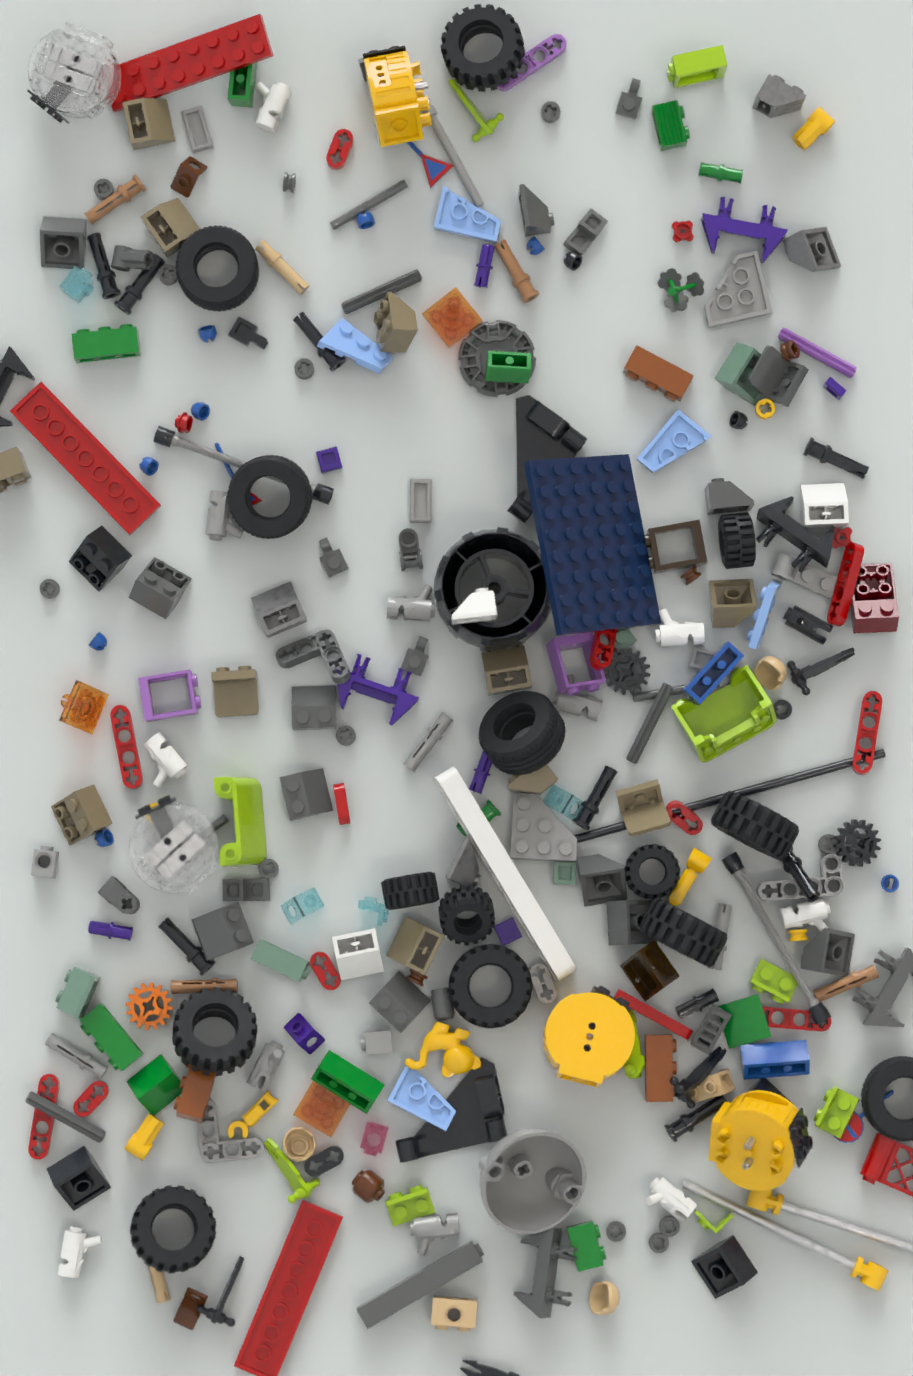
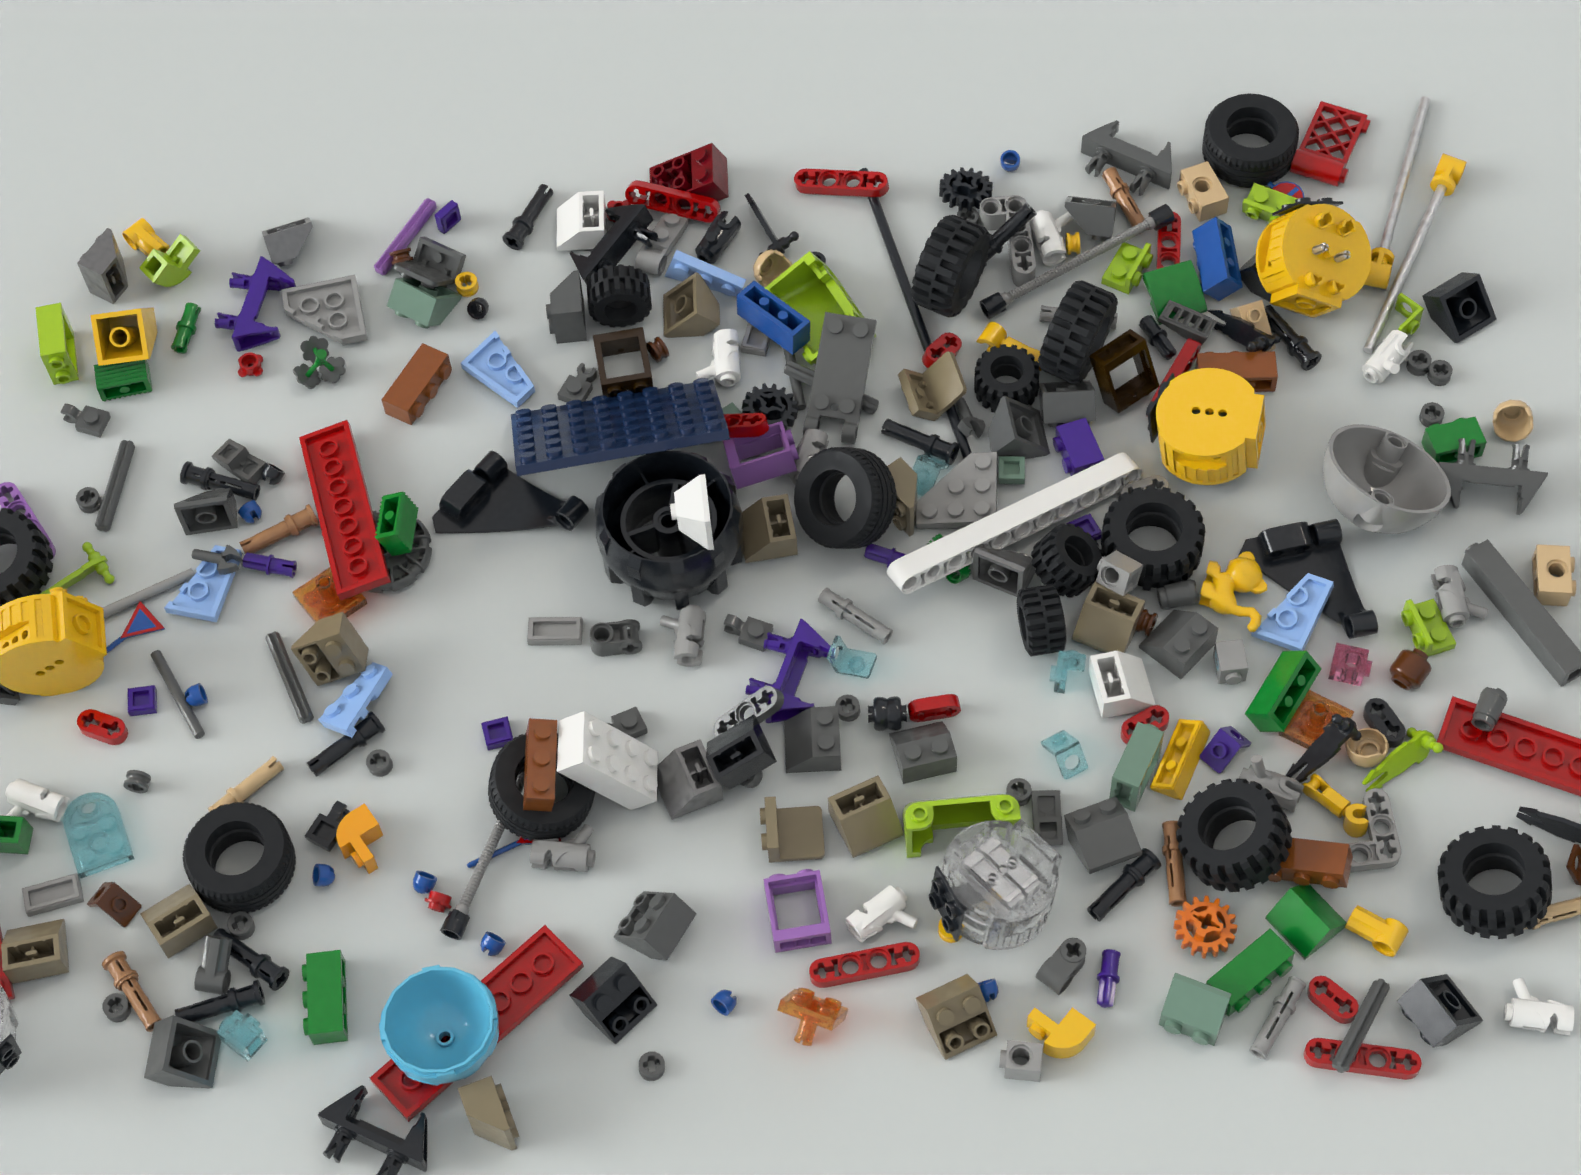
camera: 85 degrees left, 25 degrees down
none -> clear light blue plate [63,792,135,878]
none -> yellow slope [90,307,158,366]
none -> dark grey axle [95,440,135,532]
none -> dark purple tile [128,685,157,717]
none -> lime brick [139,234,200,287]
none -> black pin [180,461,260,501]
none -> dark grey bar [191,545,243,575]
none -> red plate [299,420,391,600]
none -> light orange brick [336,803,383,874]
none -> medium azure rock [379,965,499,1086]
none -> dark orange brick [523,718,557,812]
none -> dark grey plate [557,363,597,403]
none -> white brick [557,711,658,810]
none -> black slope [706,714,777,789]
none -> dark grey hinge [803,312,877,444]
none -> clear light blue bracket [827,635,877,679]
none -> dark tan slope [828,775,904,858]
none -> black piece [868,696,907,731]
none -> dark grey bar [955,397,985,438]
none -> yellow brick [1027,1007,1096,1059]
none -> dark purple brick [1053,418,1104,476]
none -> light grey brick [1096,550,1143,596]
none -> yellow slope [1150,719,1210,800]
none -> tan brick [1177,161,1229,222]
none -> black piece [1286,714,1362,783]
none -> dark grey piece [1471,687,1507,731]

